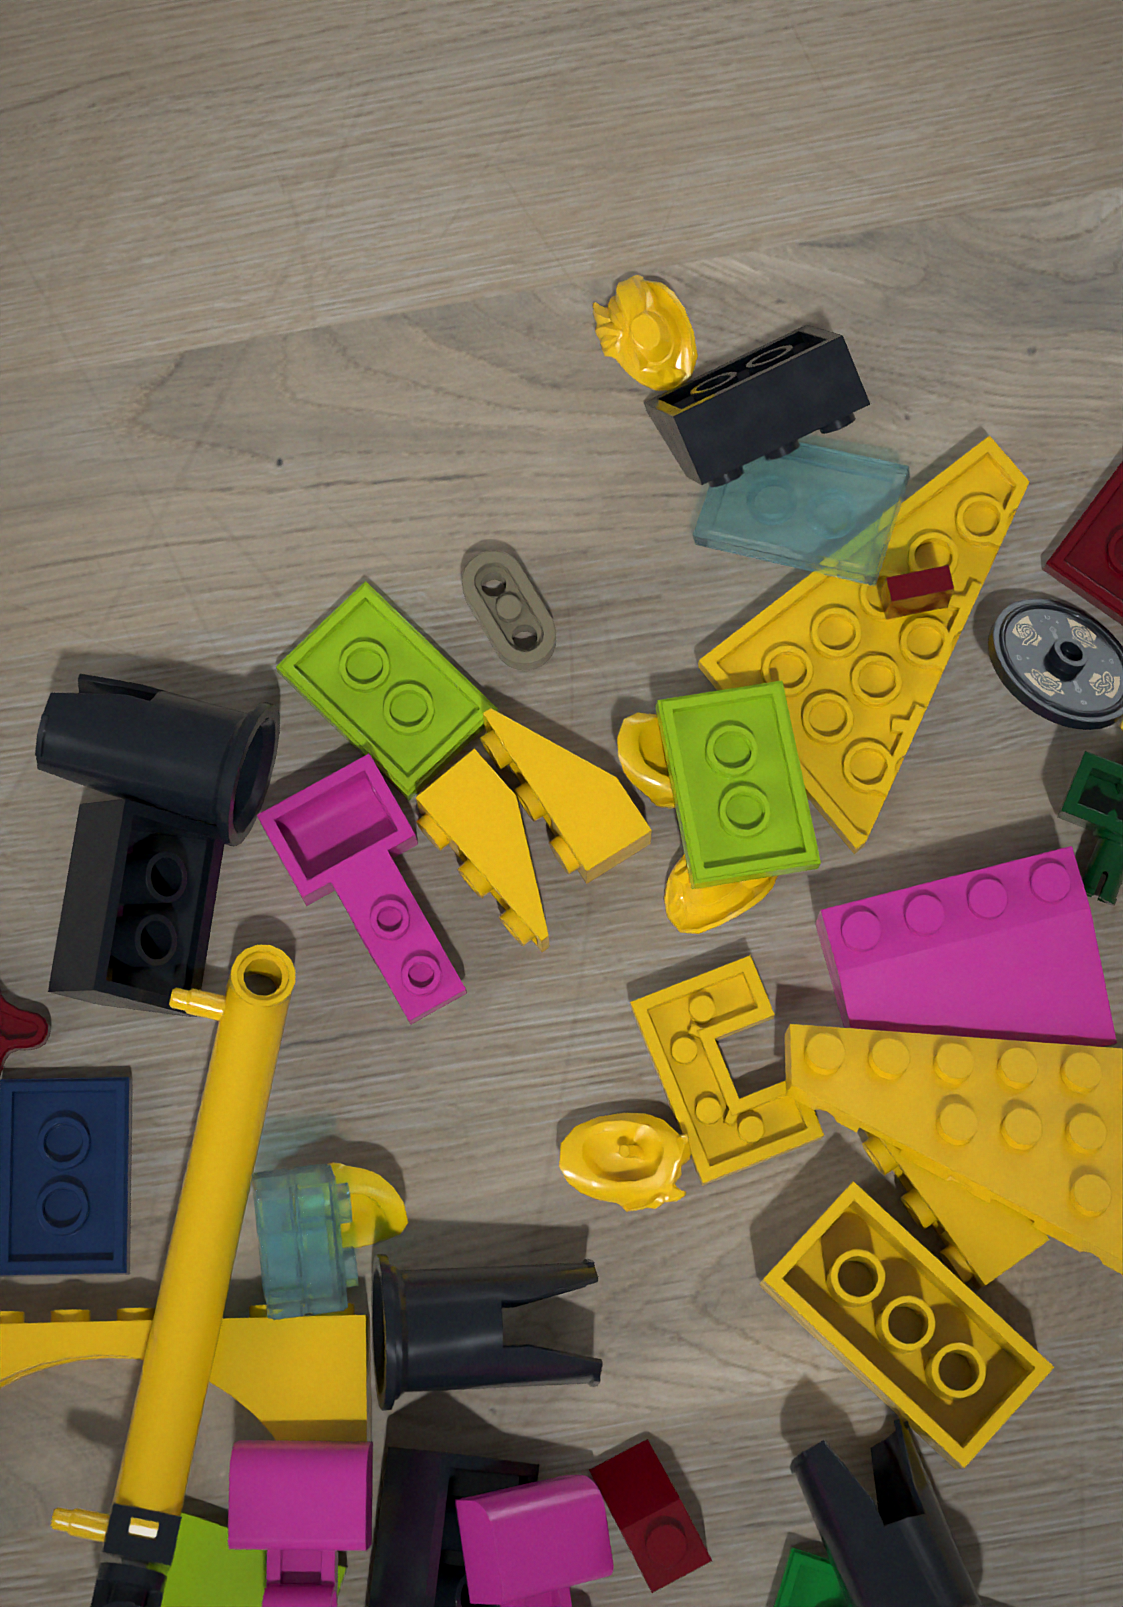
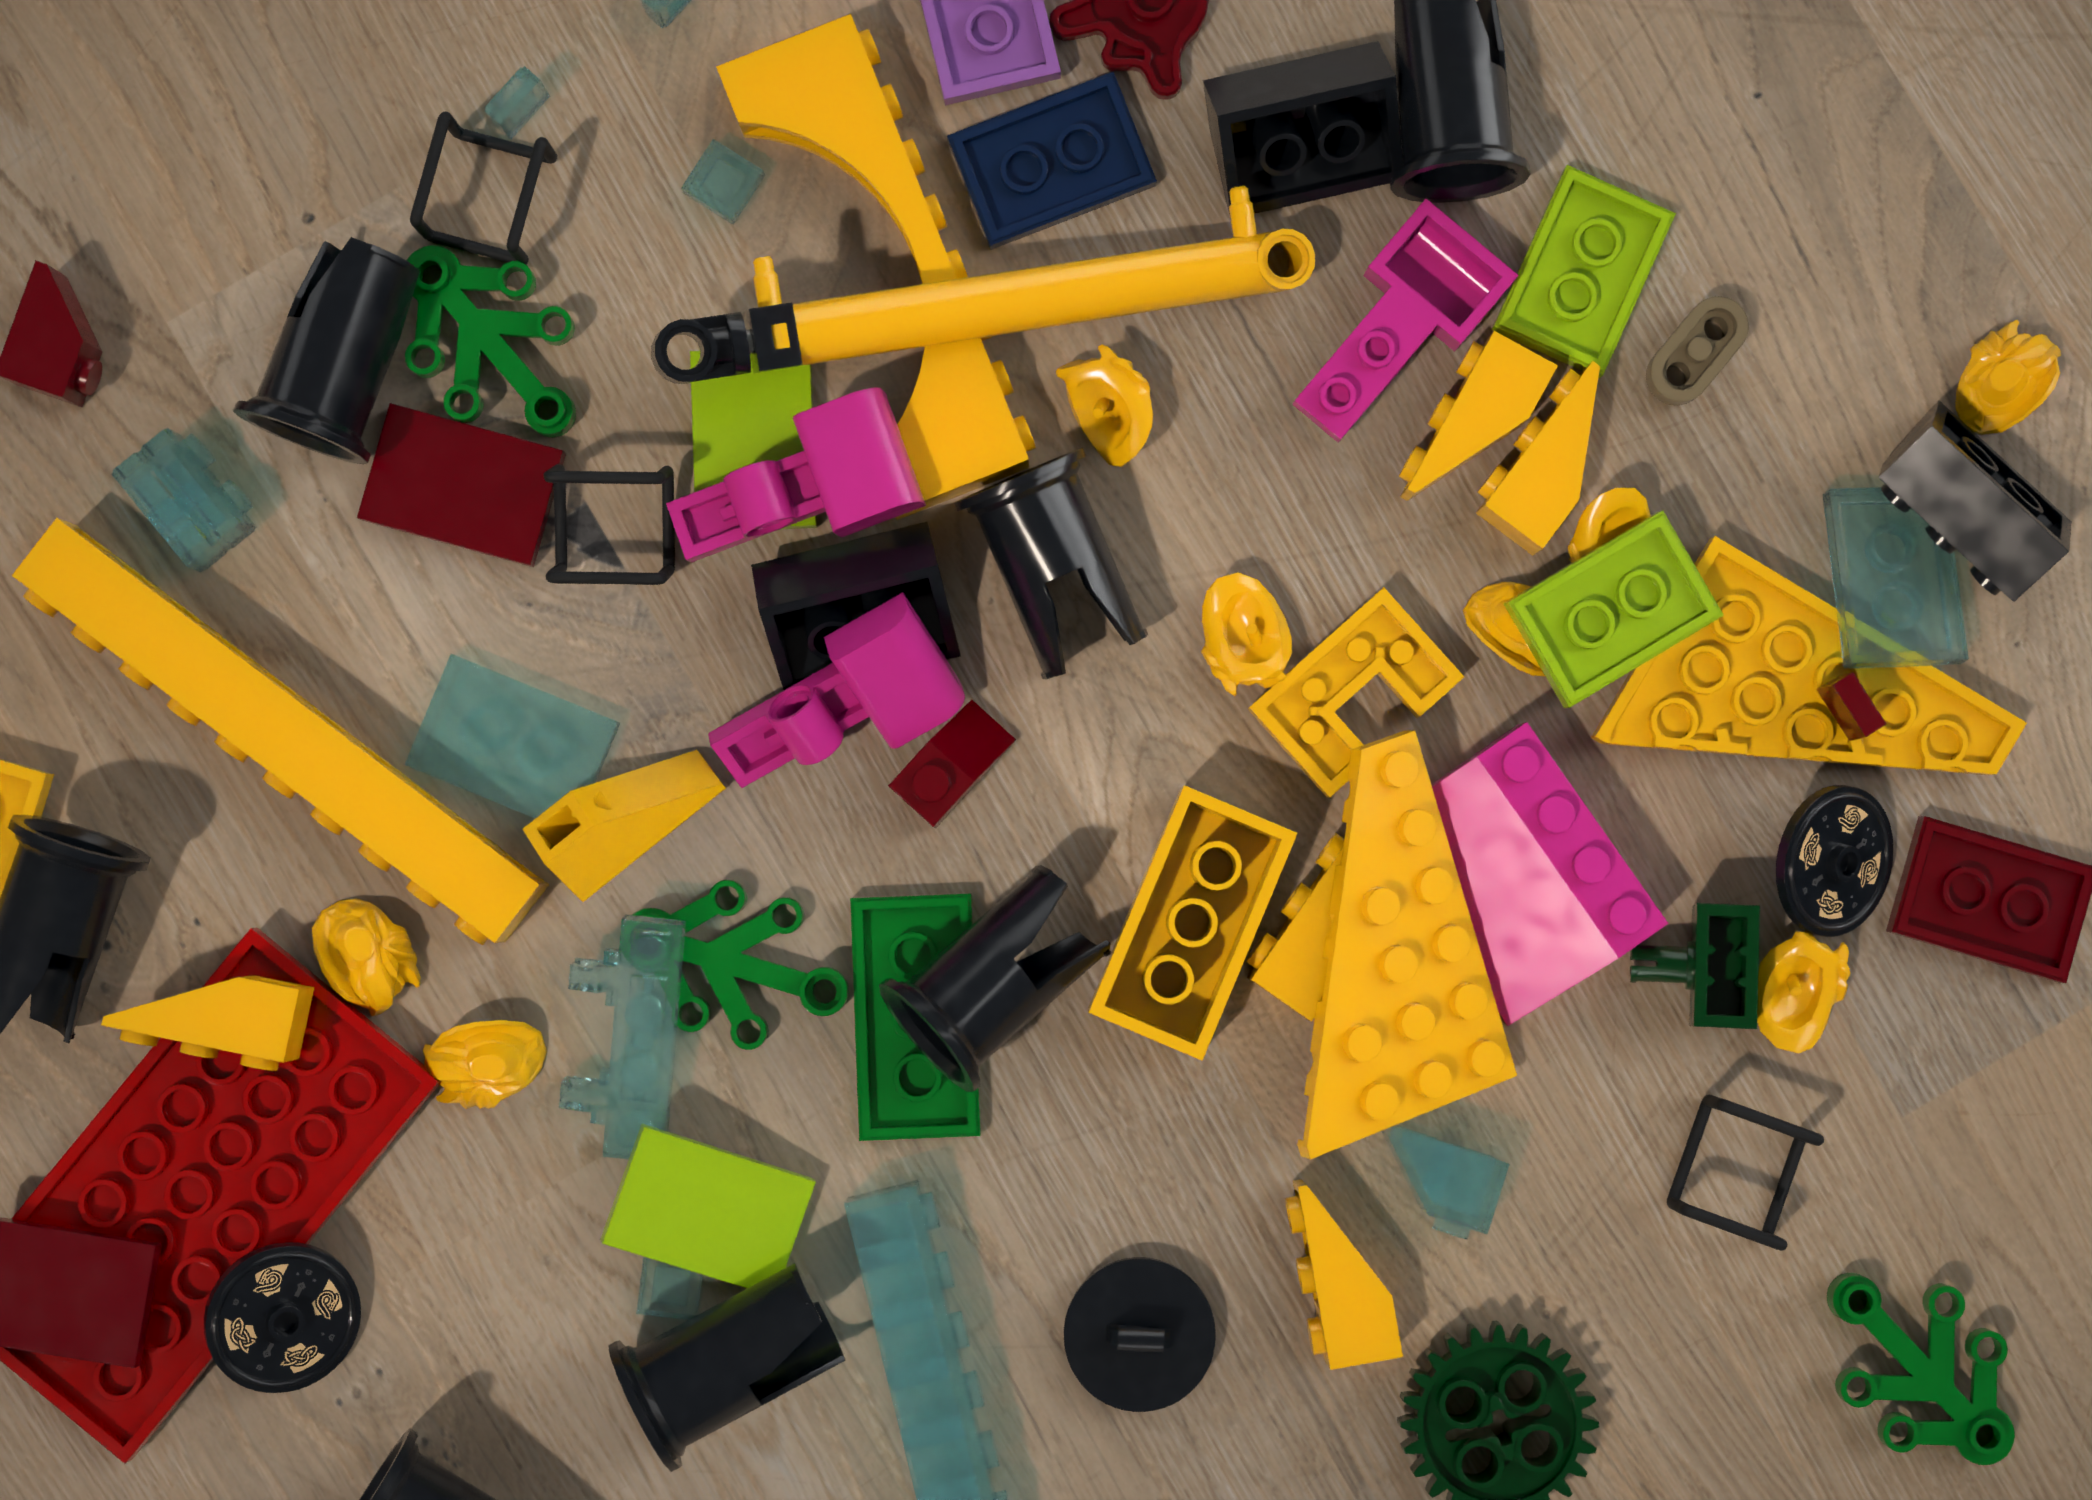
camera: 65 degrees right, 10 degrees up
clear light blue brick [251,1163,358,1320] -> none

